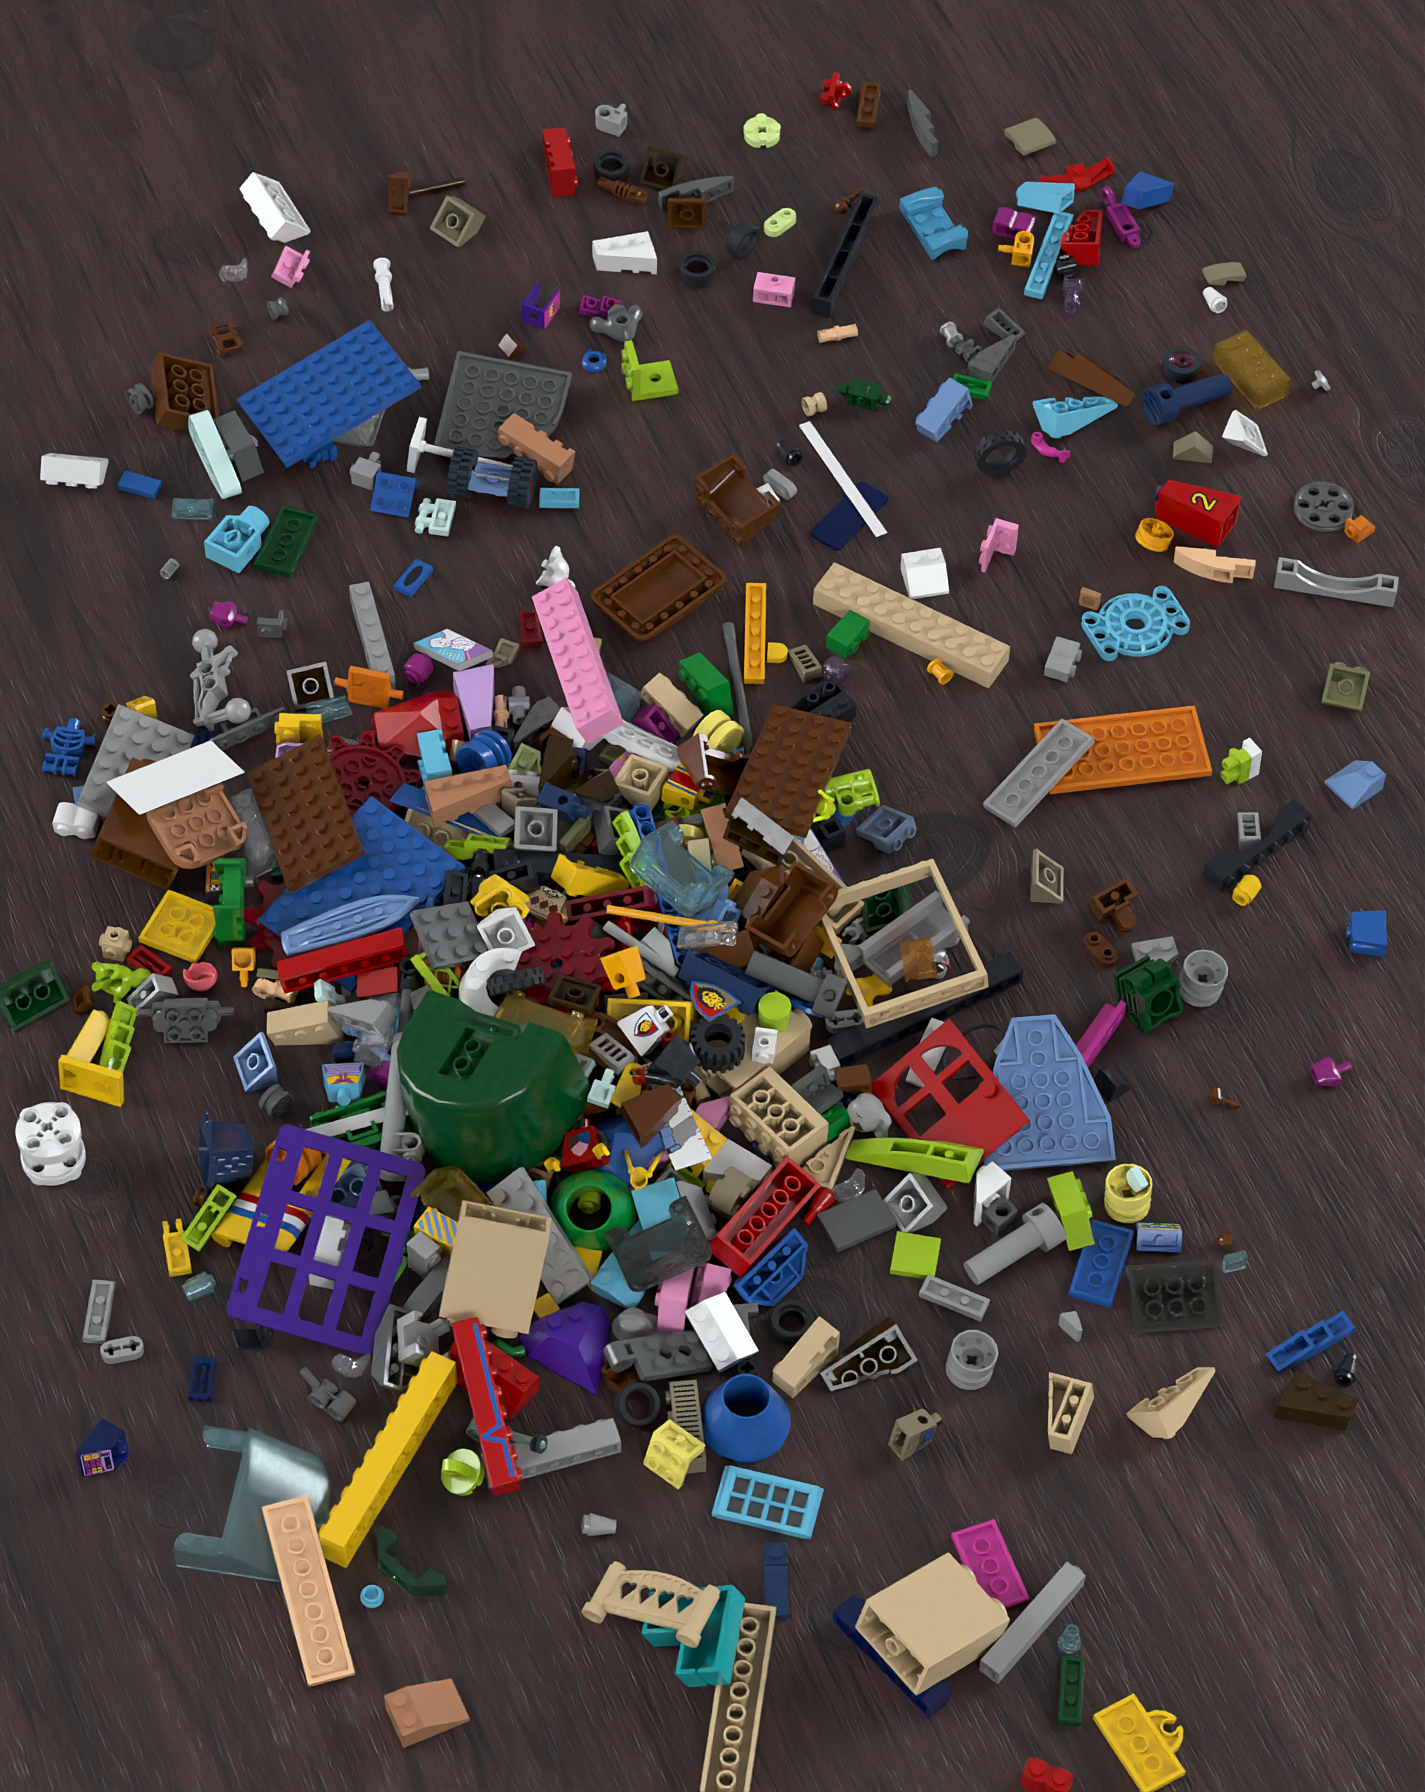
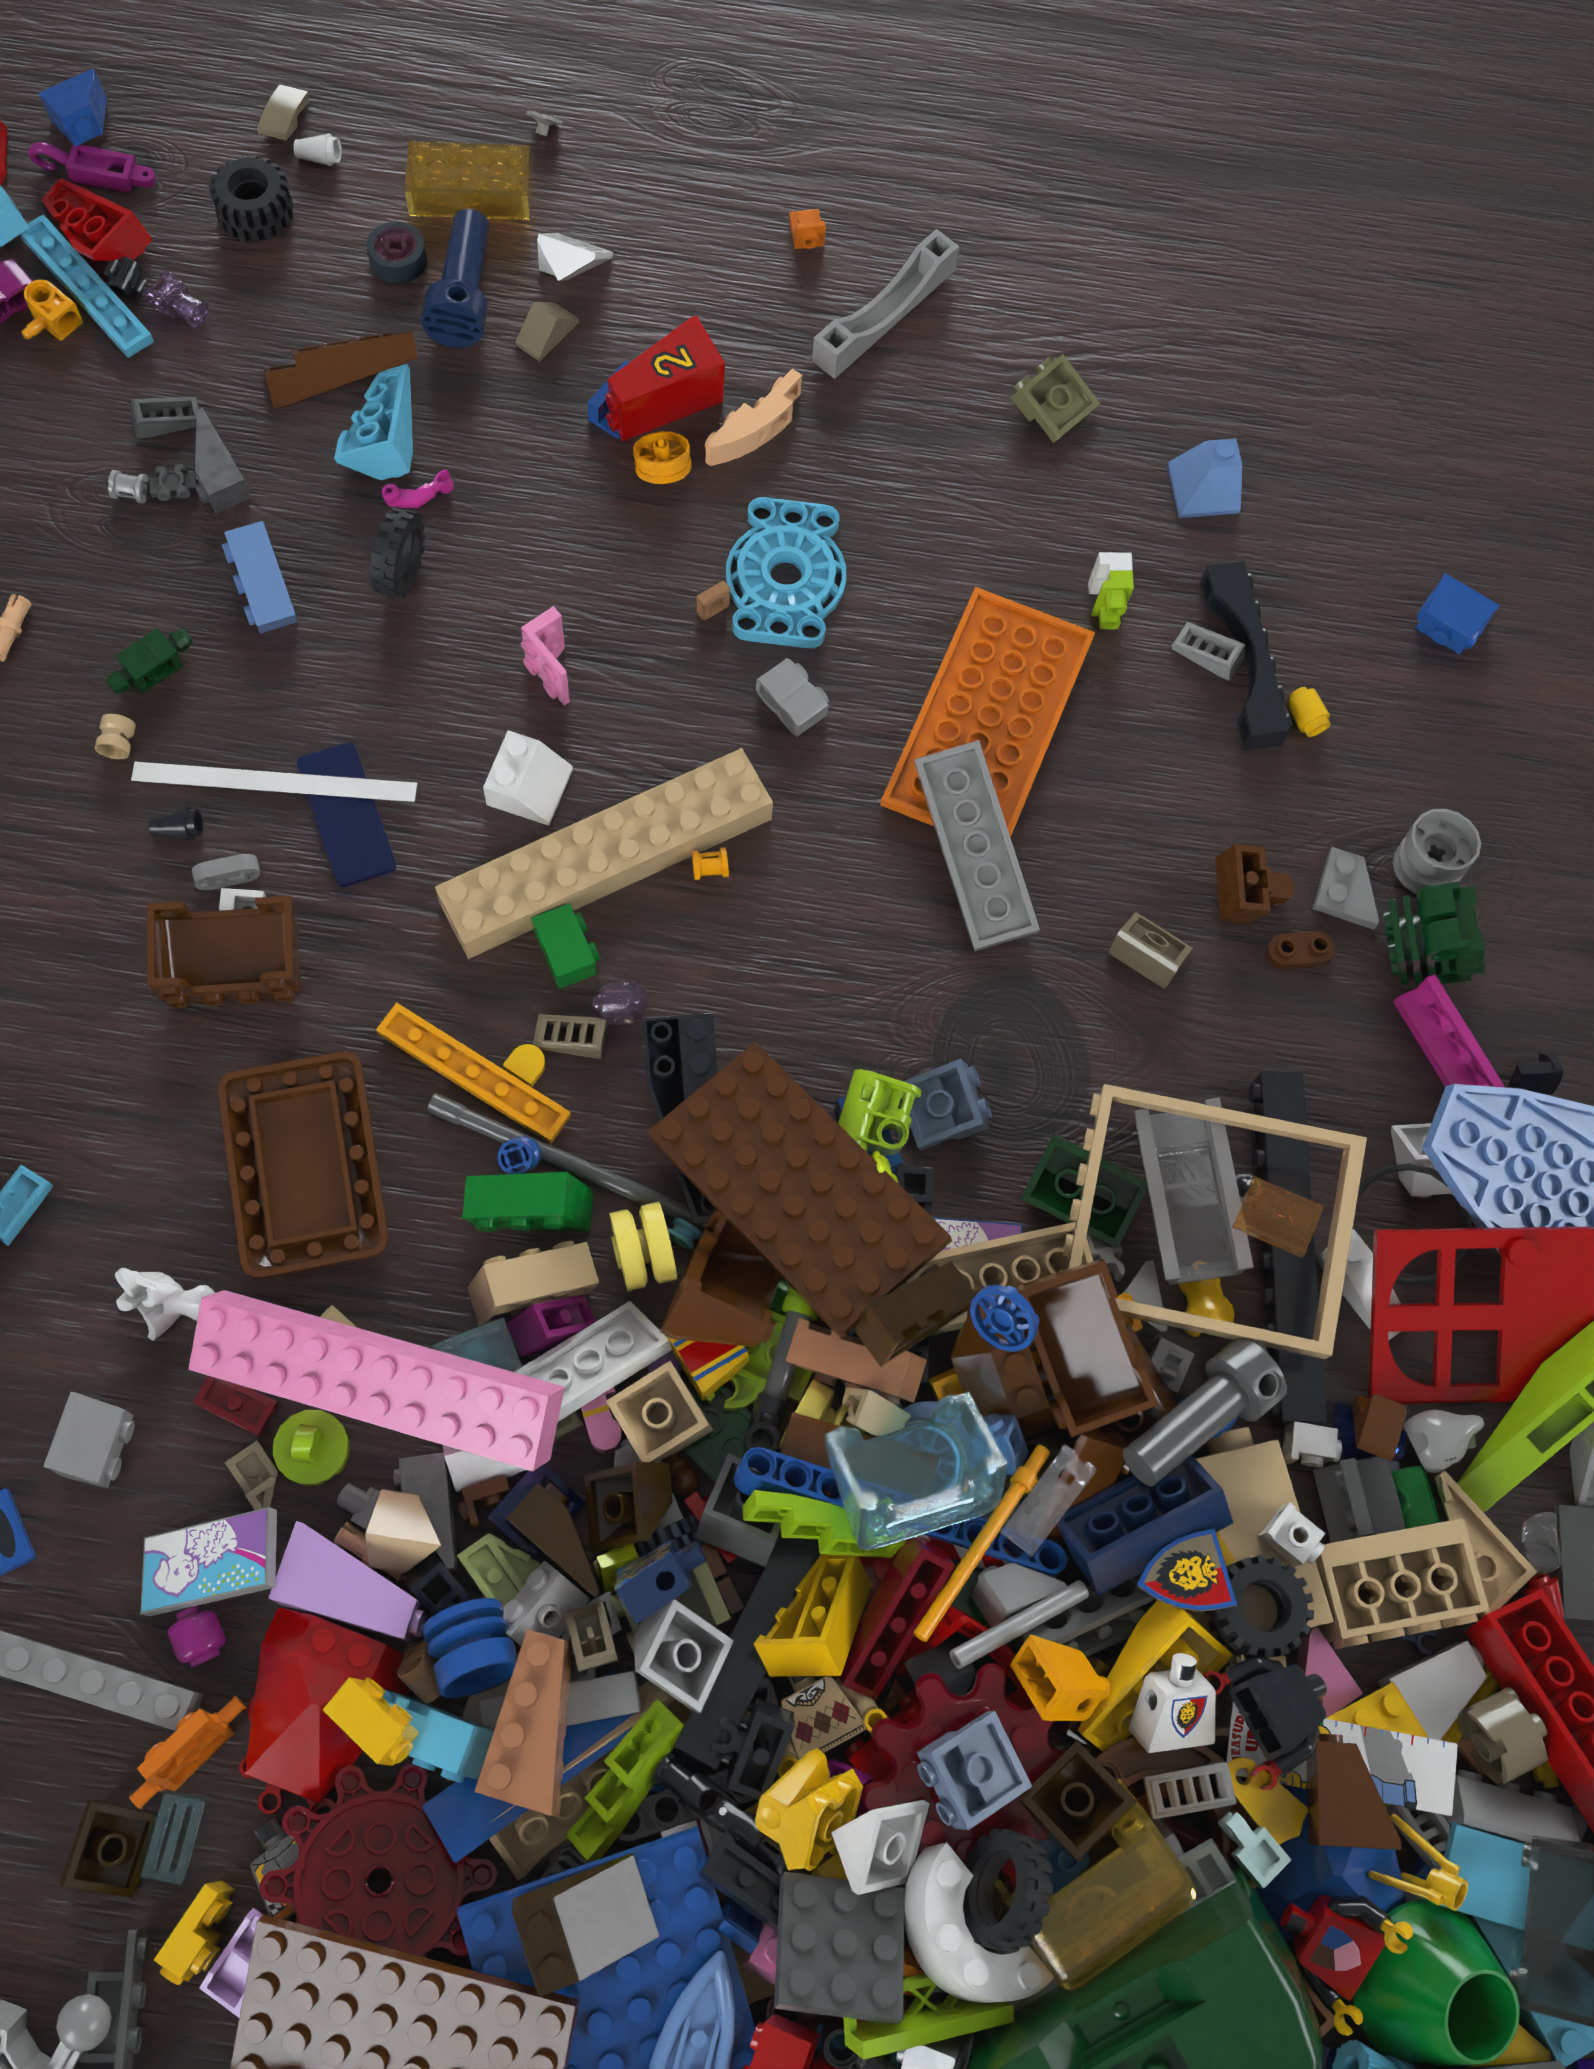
camera: 65 degrees left, 15 degrees up
lime piece [758,992,791,1033] -> none
green tile [953,373,992,401] -> none
dark grey wedge [1294,482,1354,532] -> none
none -> light grey slope [43,1392,135,1488]
none -> black tyre [209,155,294,243]
none -> lime tile [273,1410,350,1486]
none -> yellow brick [323,1677,419,1766]
none -> tan slope [365,1489,441,1573]
none -> blue wheel [497,1136,541,1174]
none -> slope [512,1853,659,1997]
none -> sand blue plate [917,1711,1032,1830]
none -> blue wheel [970,1285,1039,1352]

